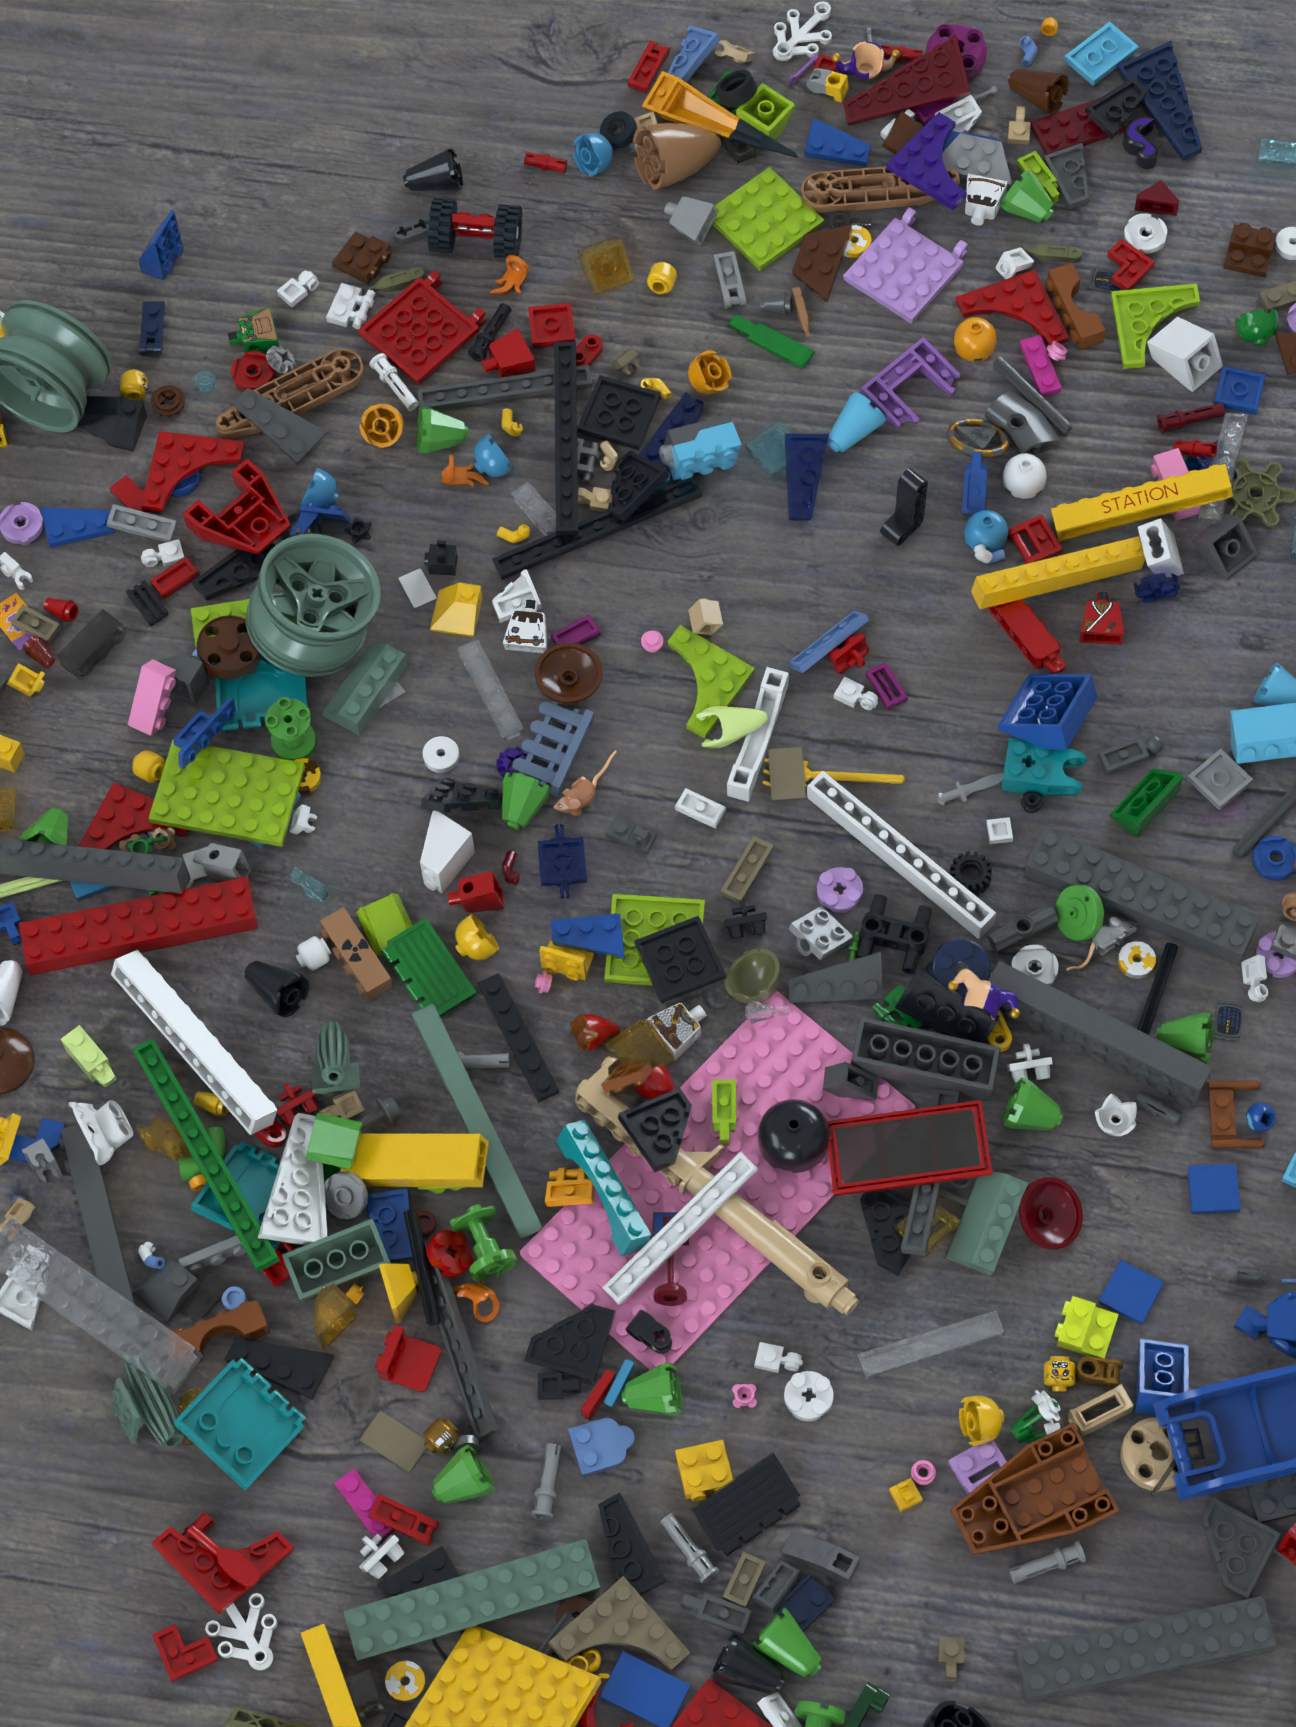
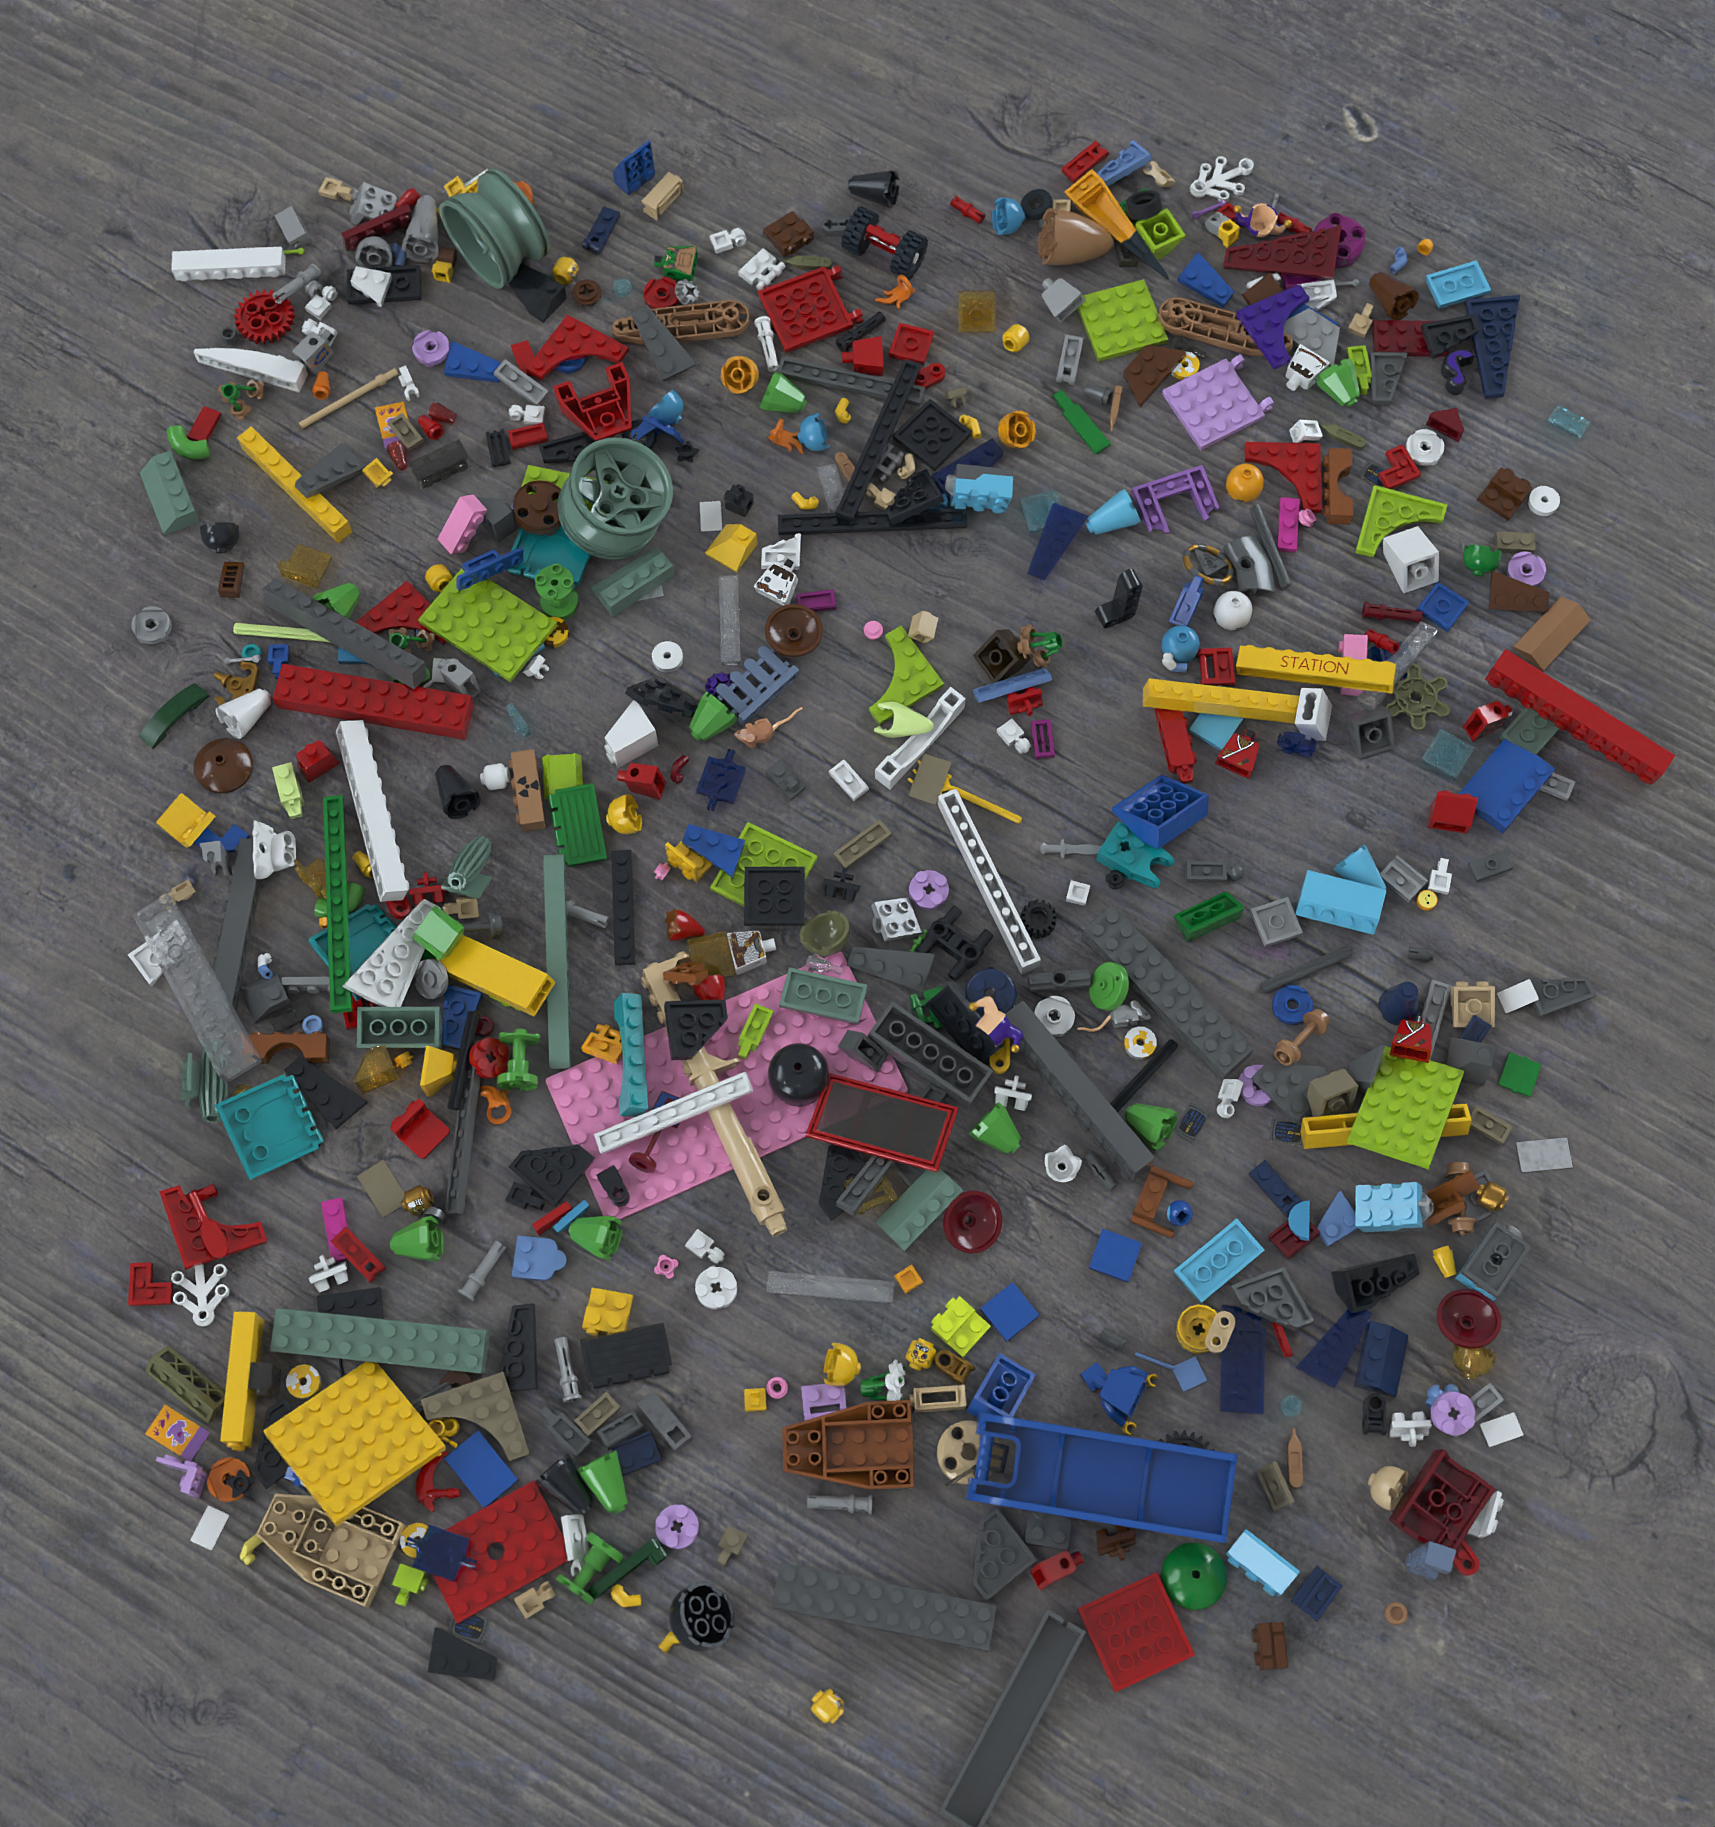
camera: 20 degrees right, 5 degrees up
none -> red torso [296,740,340,783]
none -> clear red cone [428,402,457,424]
none -> tan window [642,172,684,220]
none -> lavender plate [655,1505,699,1550]
none -> sand green plate [779,967,868,1025]
none -> medium nougat piece [835,452,855,482]
none -> light orange tile [894,1264,923,1294]
none -> dark brown slope [973,629,1031,683]
none -> plant [1017,624,1063,668]
none -> medium azure tile [1189,685,1244,751]

